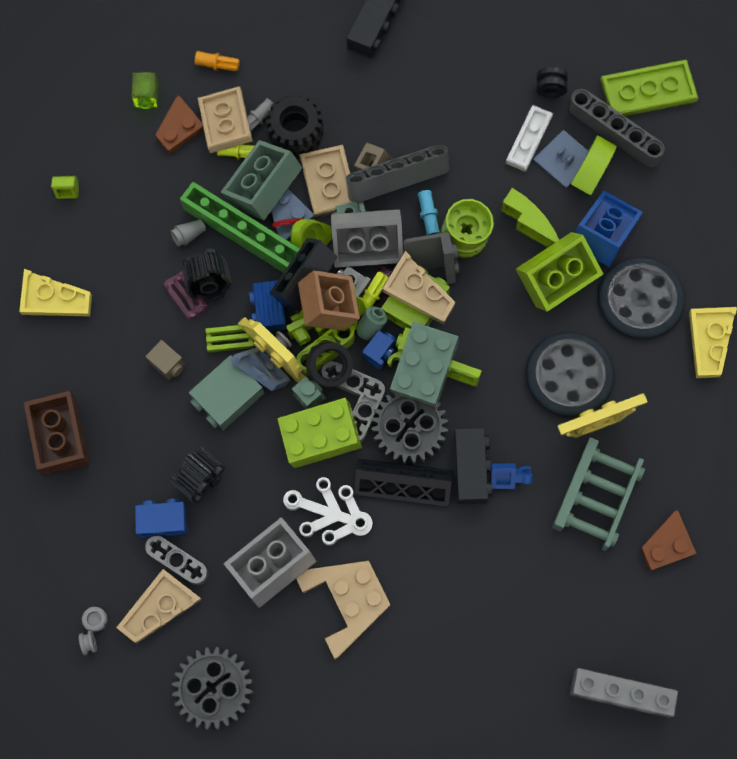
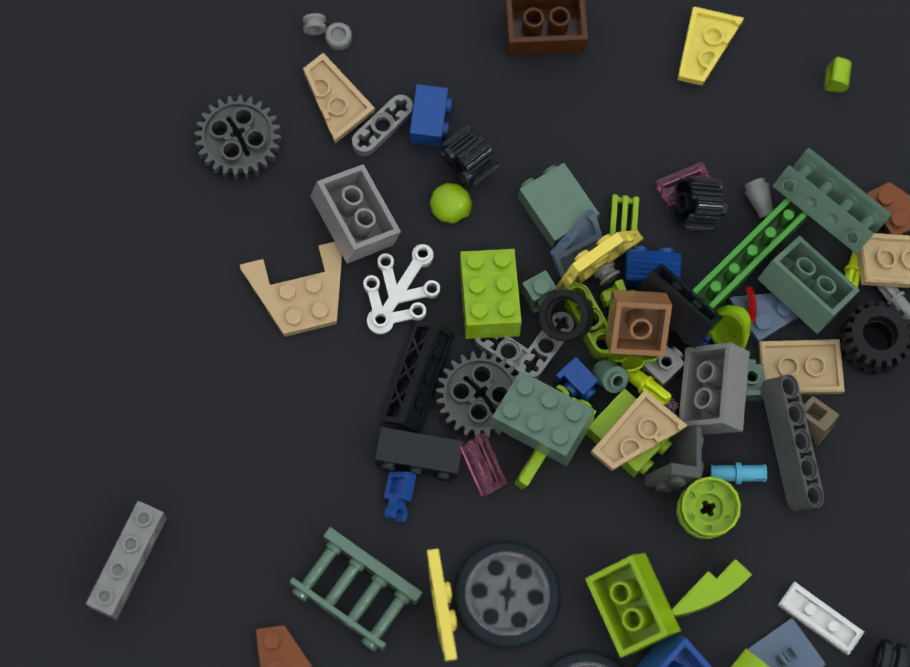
camera: 90 degrees right, 0 degrees up
dark tan brick [145,340,185,380] -> none
none -> lime hair [429,183,472,223]
none -> clear pink tile [460,434,507,496]
none -> sand green fence [773,148,892,254]

